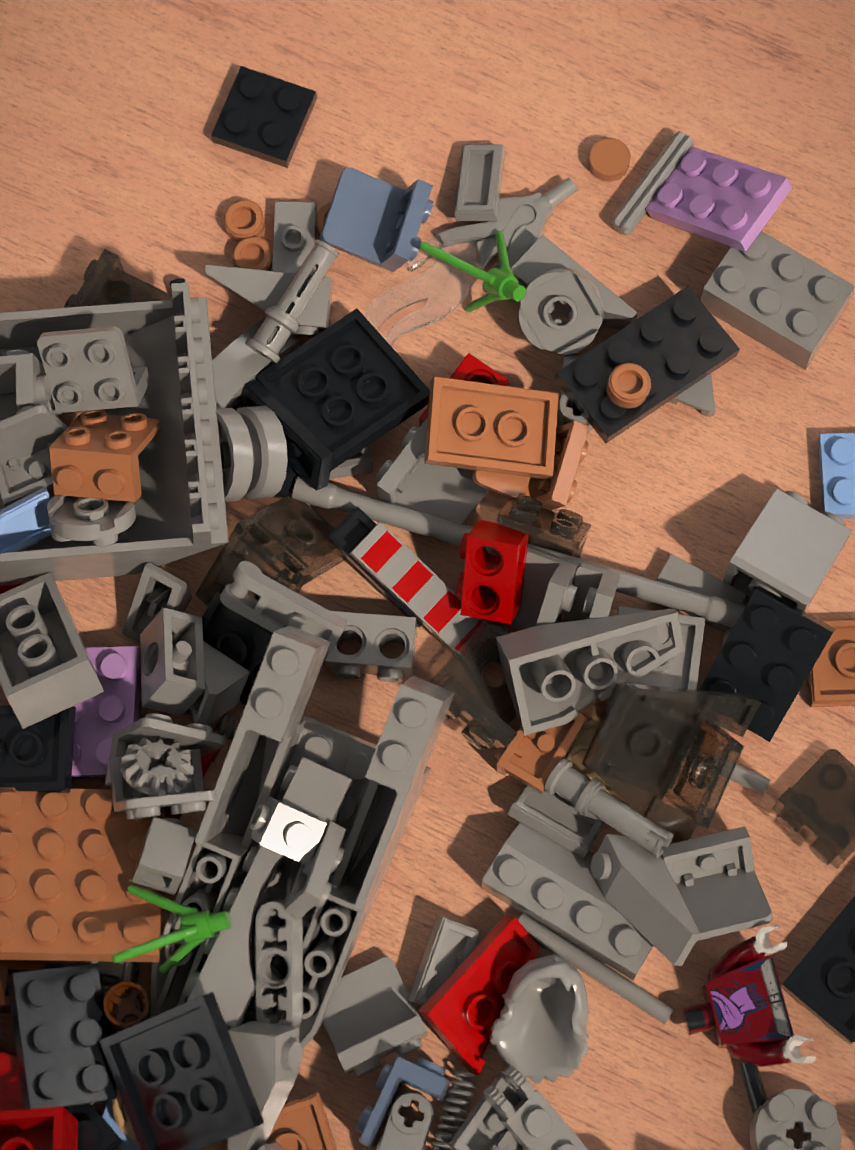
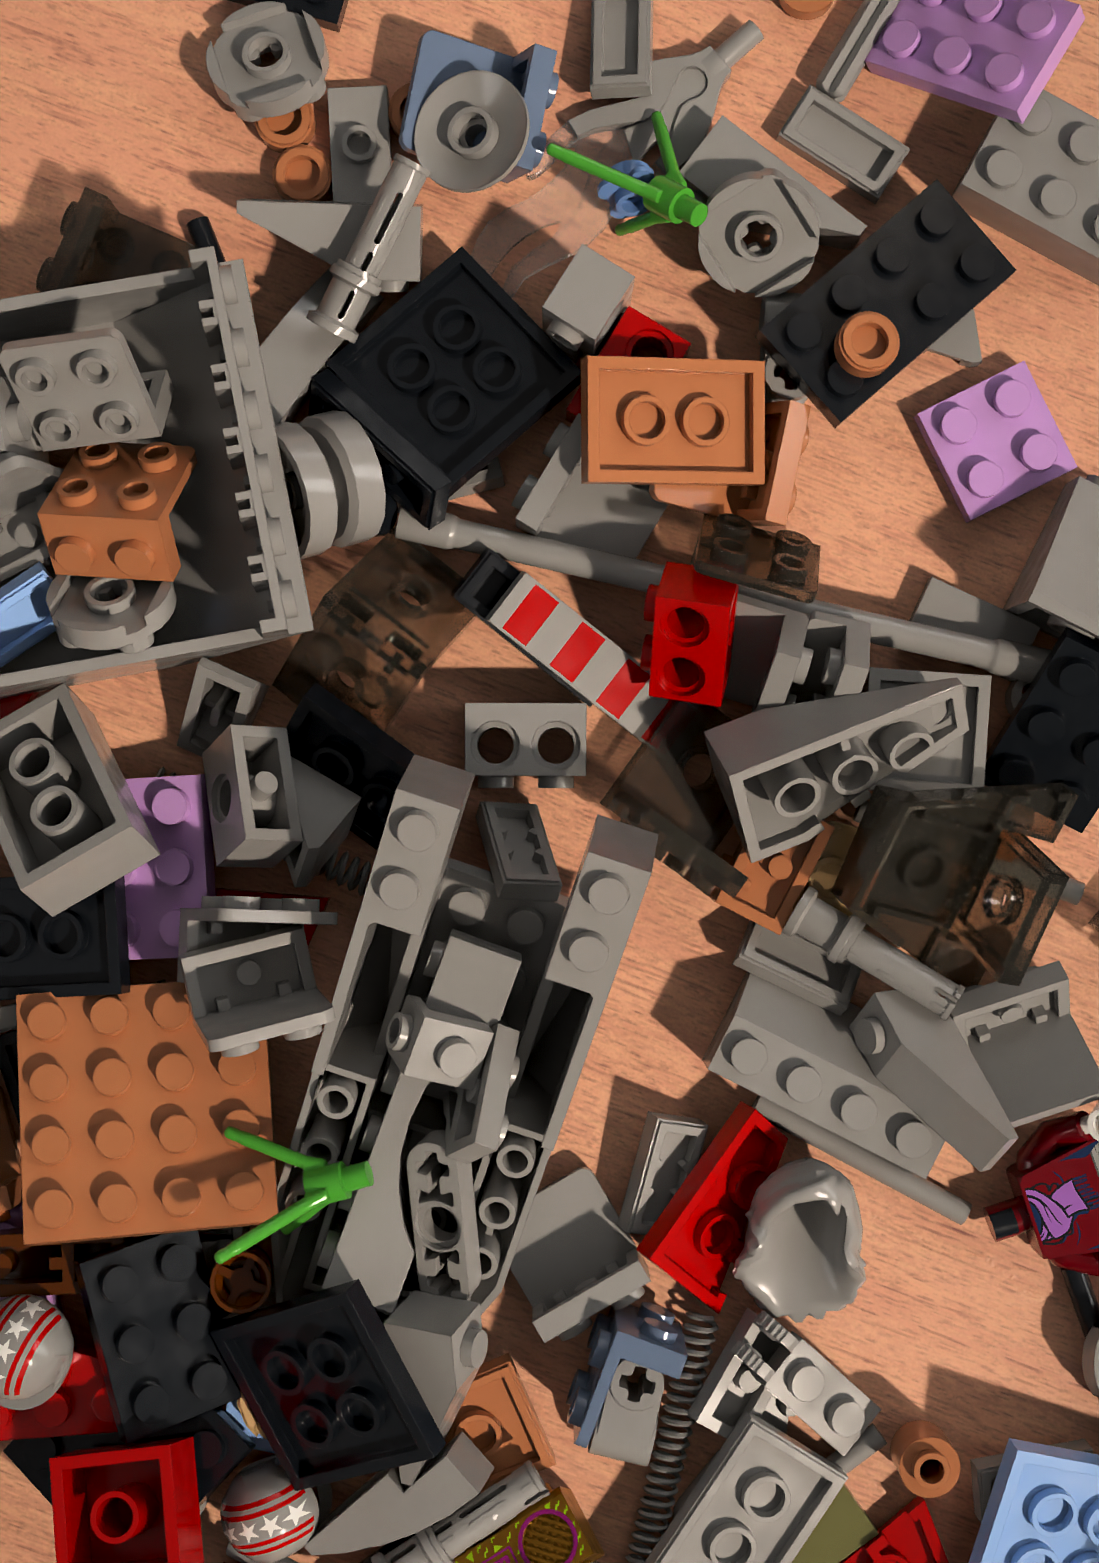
camera: 10 degrees left, 15 degrees up
light grey gear [121,737,194,796] -> none
light grey brick [132,817,197,895] -> none
light grey plate [220,561,347,661] -> none
none -> light grey plate [206,1,329,122]
none -> light grey dish [414,70,530,193]
none -> light grey plate [475,801,563,901]
none -> light grey brick [542,243,635,363]
none -> medium blue plate [597,160,655,219]
none -> light grey tile [776,85,910,204]
none -> lavender plate [913,361,1077,523]

